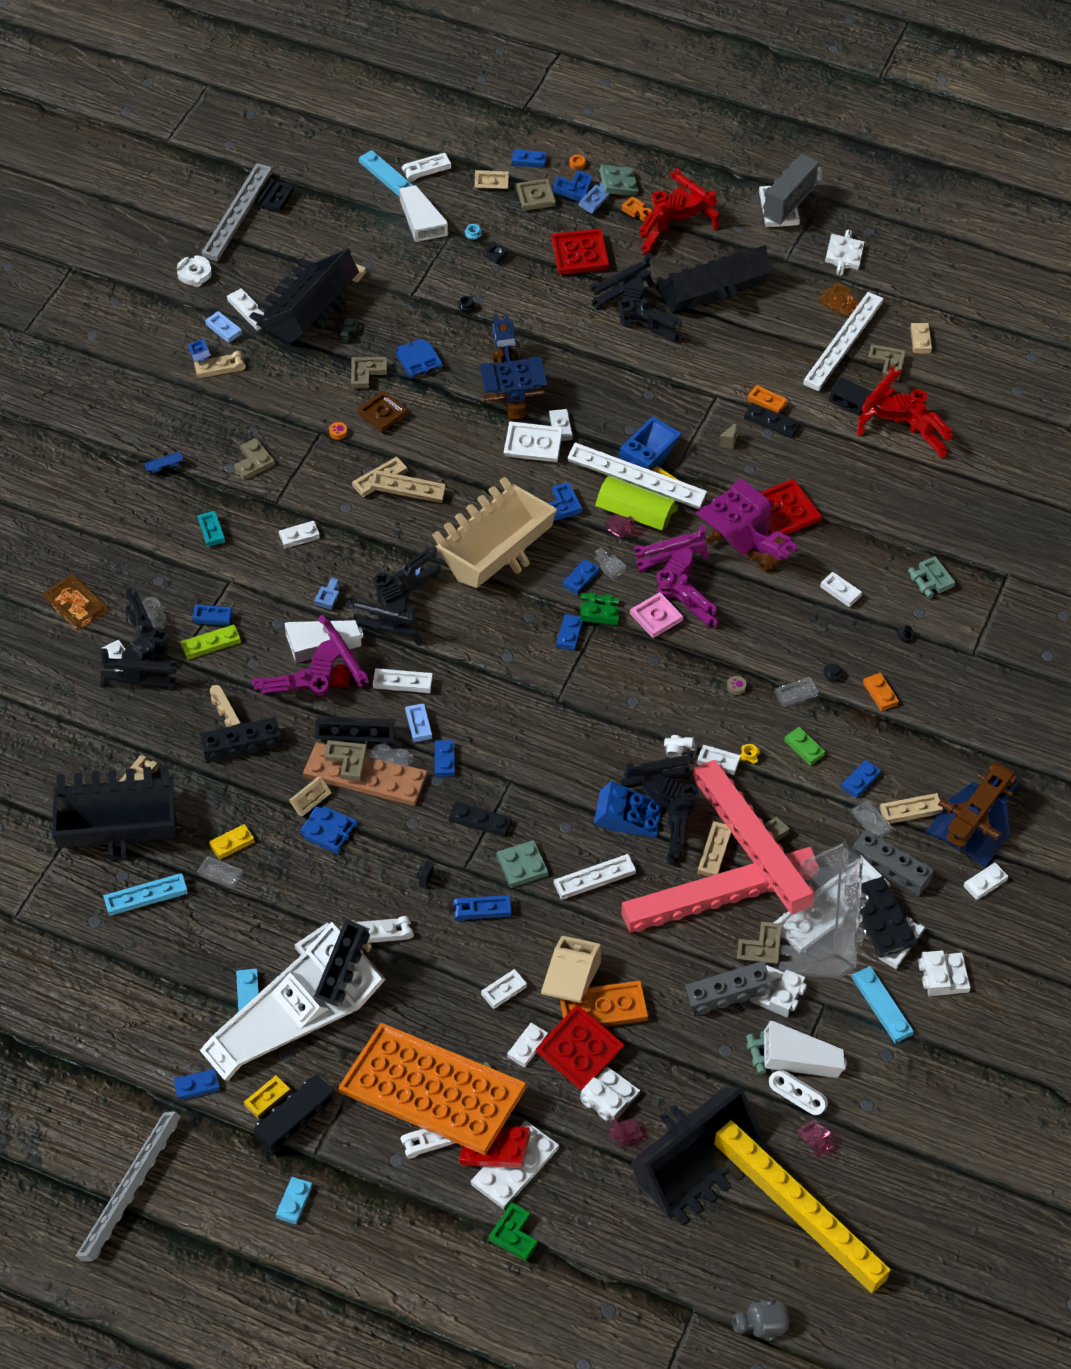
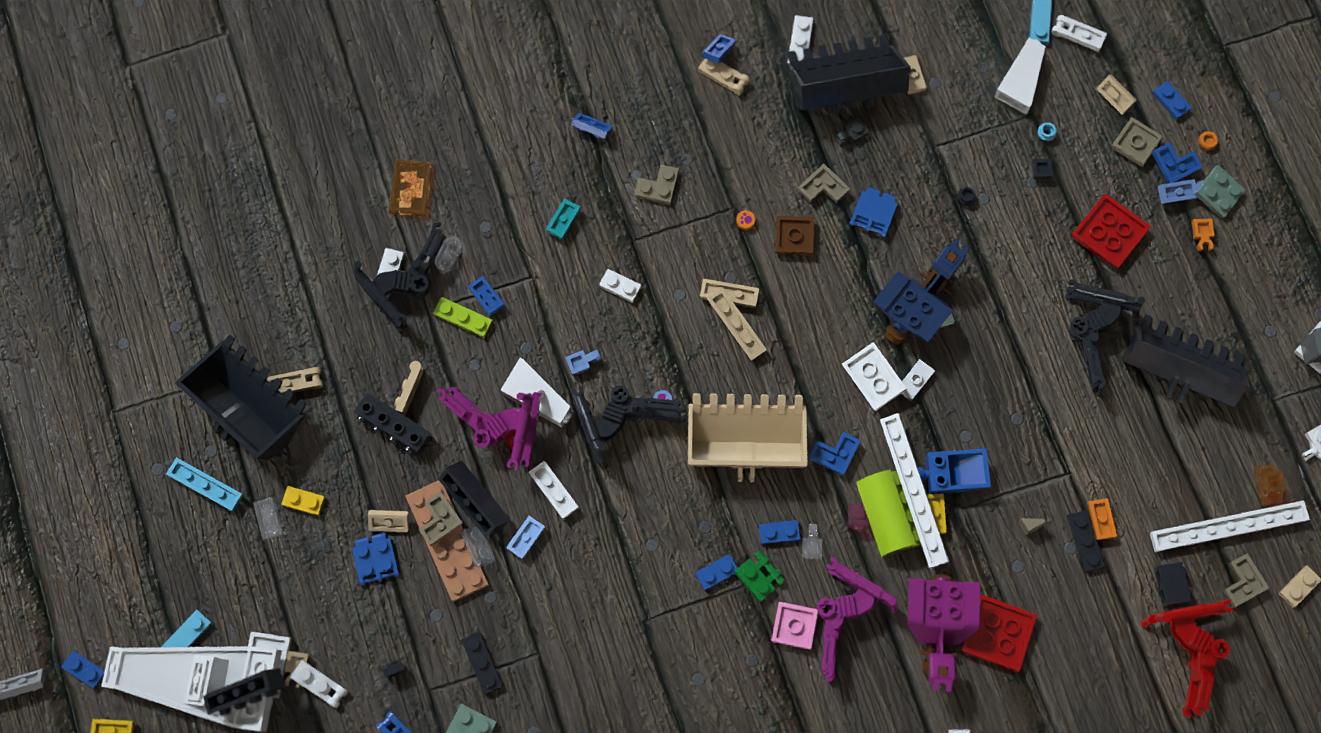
camera: 50 degrees right, 20 degrees up
light blue plate [205,311,242,343] -> none
blue plate [435,740,455,777] -> none
red piece [639,168,719,256] -> none

